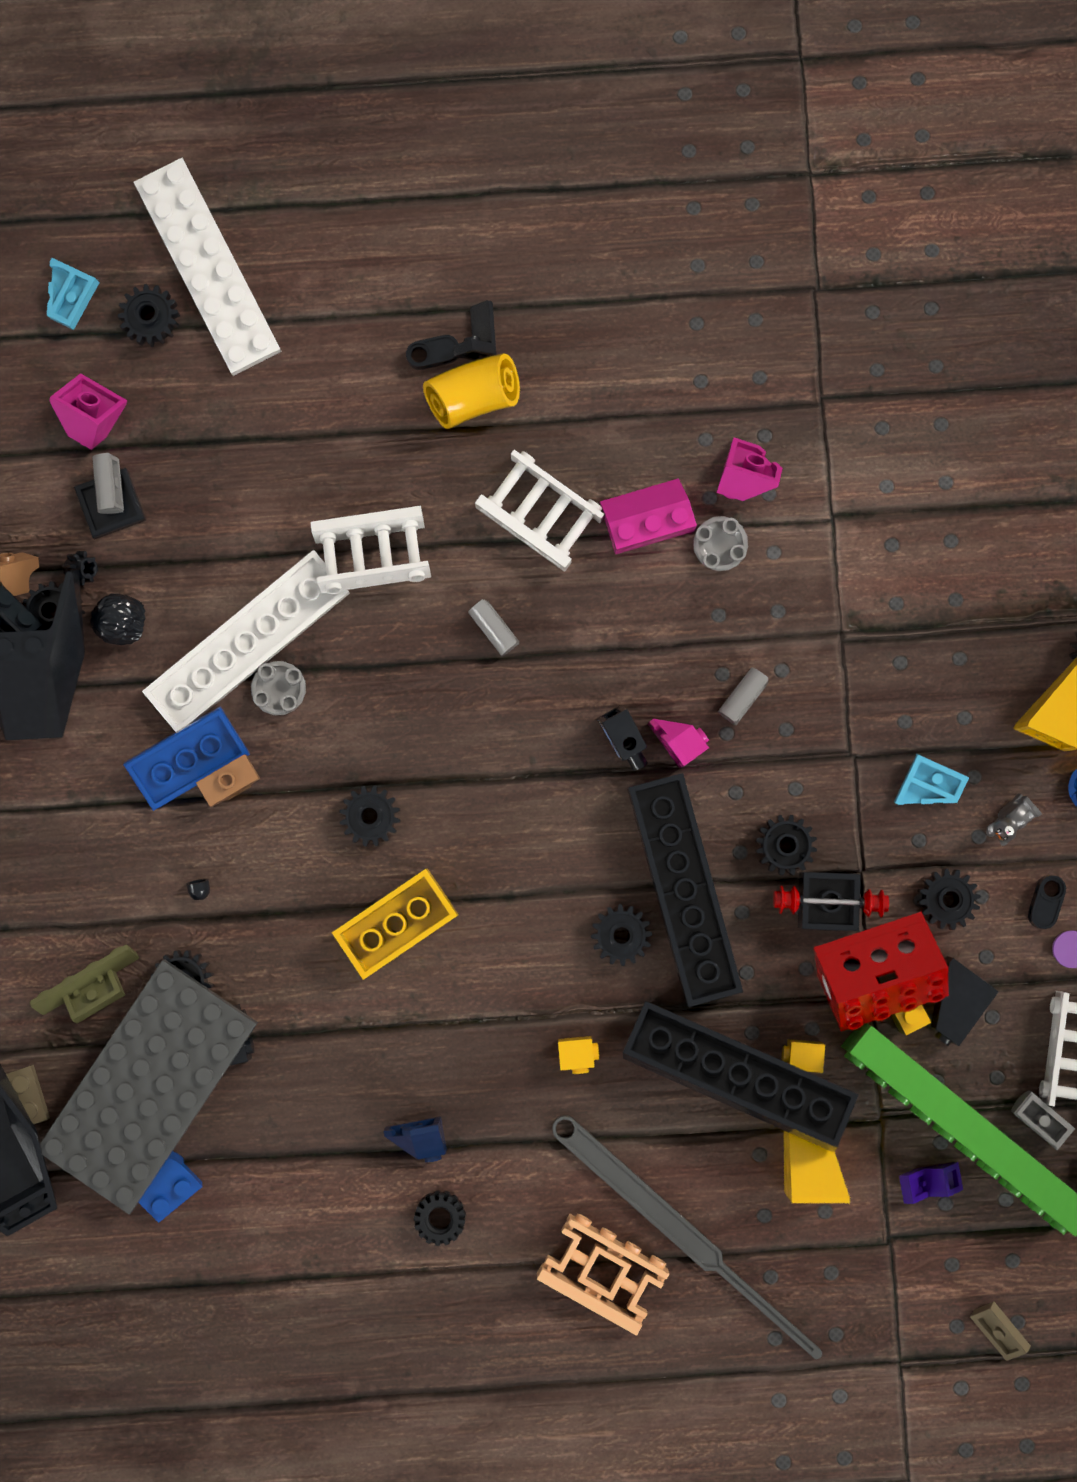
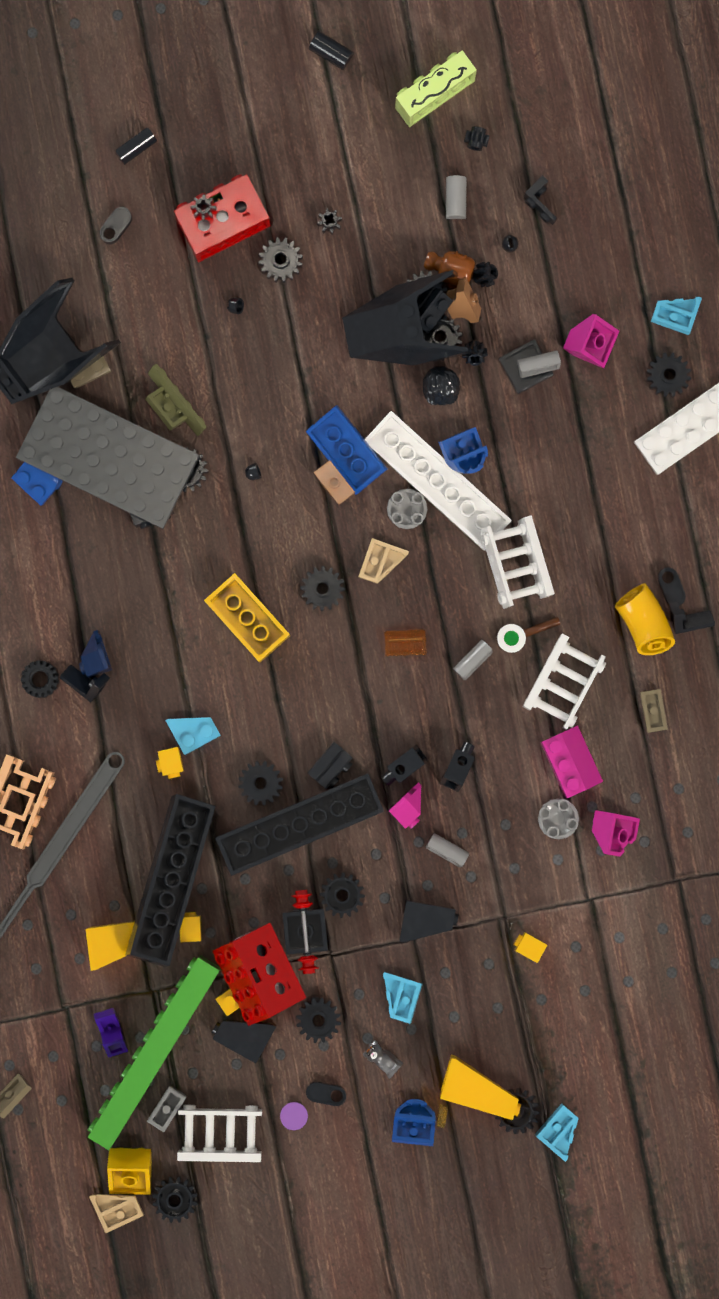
camera: 80 degrees right, 0 degrees up
none -> black bracket [59,665,110,703]
none -> medium azure wing [166,717,221,755]
none -> black brick [307,742,353,789]
none -> tan wing [358,538,409,584]
none -> clear orange slope [384,630,426,656]
none -> black slope [399,900,459,943]
none -> blue slope [438,427,488,474]
none -> black torso [440,742,475,792]
none -> piece [497,617,560,653]
none -> yellow brick [513,932,547,963]
none -> dark tan plate [640,689,668,733]

